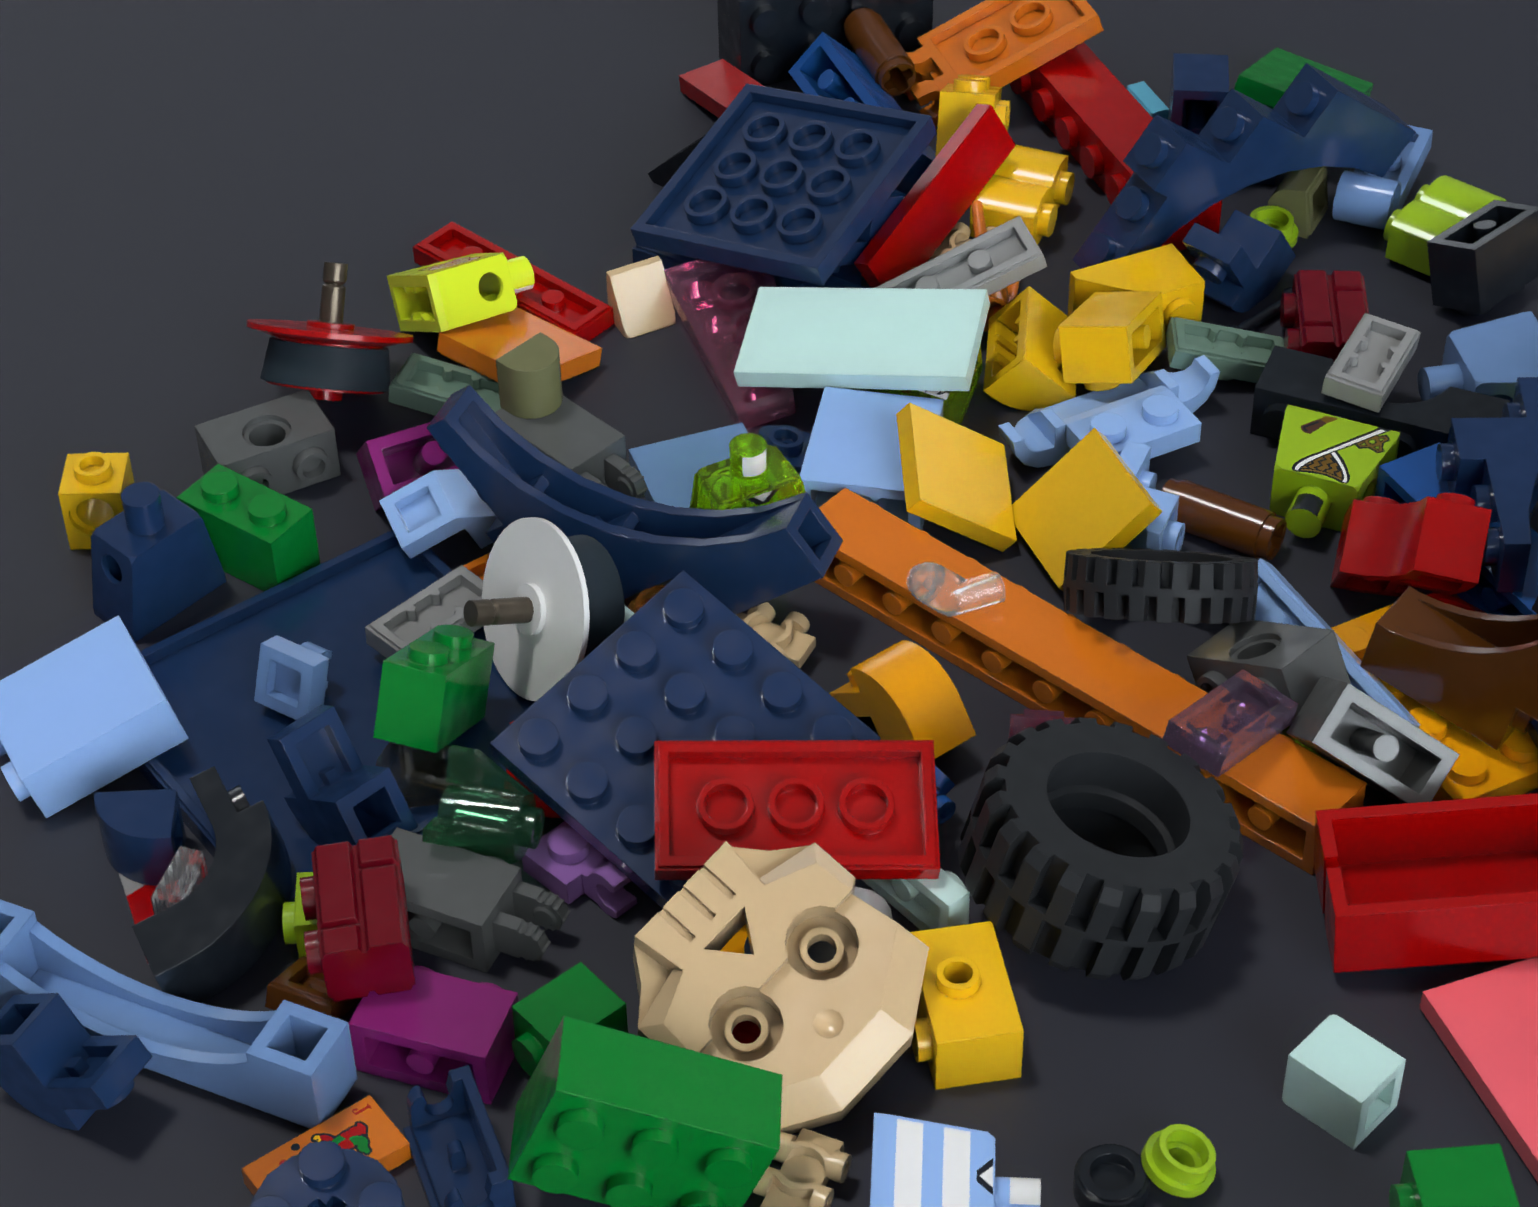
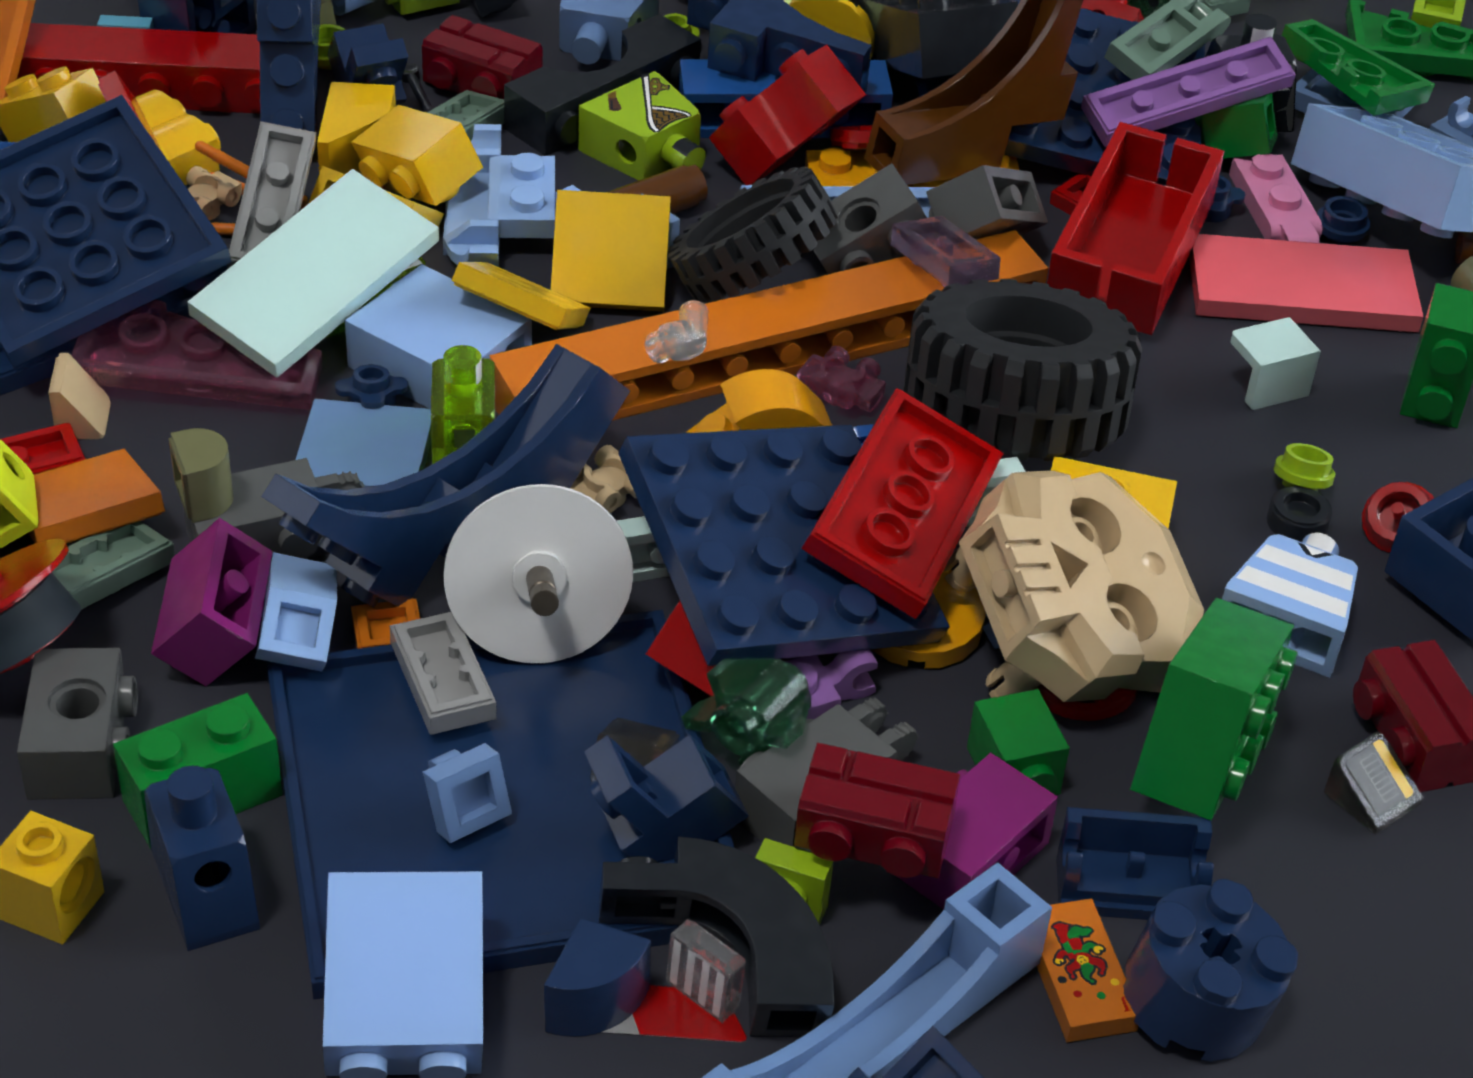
camera: 70 degrees left, 0 degrees up
reddish brown tile [265,956,362,1019] -> none
green brick [373,624,495,753] -> none
light grey plate [1321,313,1421,413] -> none

